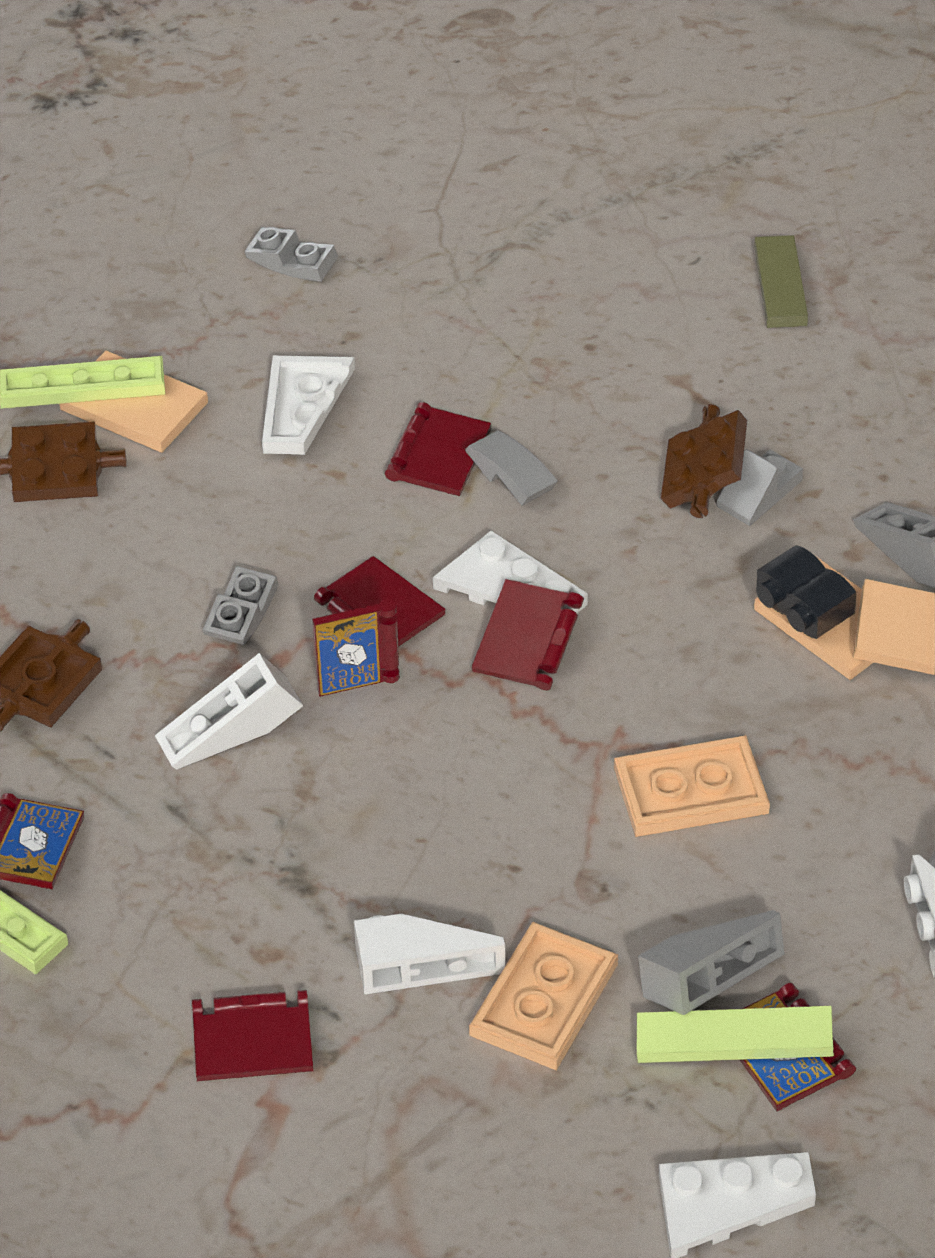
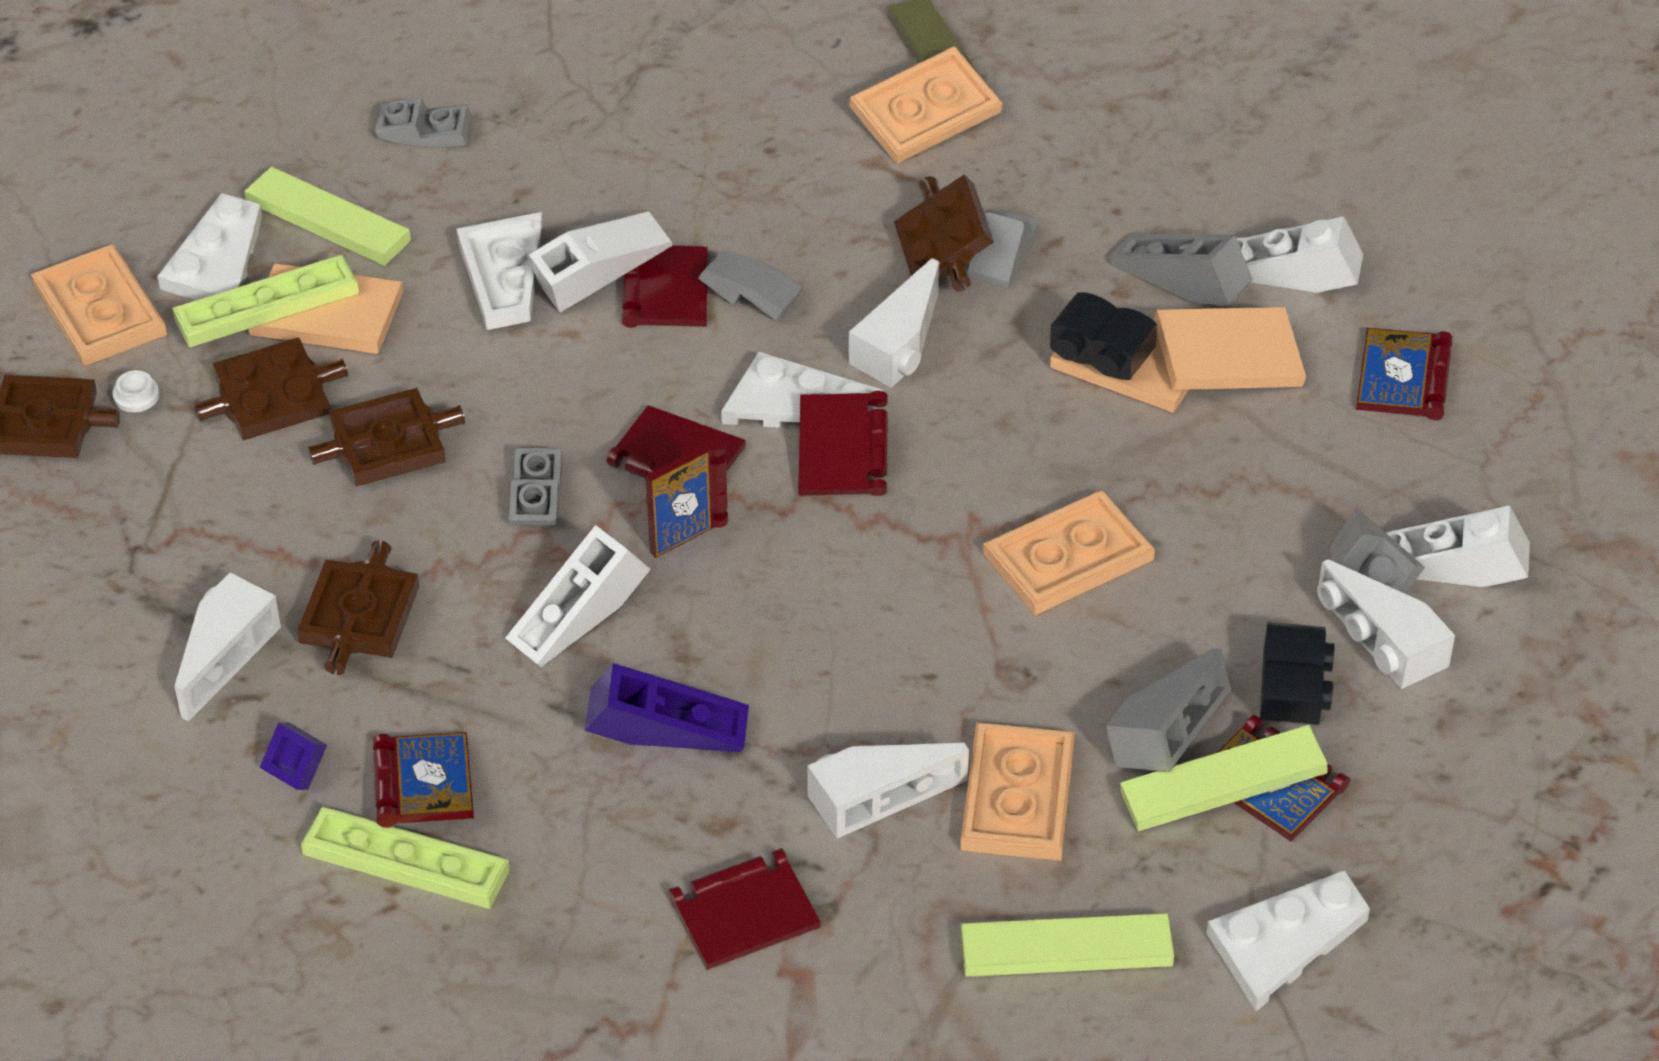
camera: 20 degrees left, 0 degrees up
none -> white wing [157,193,262,300]
none -> yellowish green tile [245,166,411,266]
none -> reddish brown plate [308,388,465,487]
none -> white slope [529,211,673,313]
none -> dark purple slope [584,663,749,752]
none -> light nougat tile [849,46,1003,164]
none -> white slope [849,258,939,388]
none -> yellowish green tile [961,913,1174,977]
none -> black brick [1260,622,1335,725]

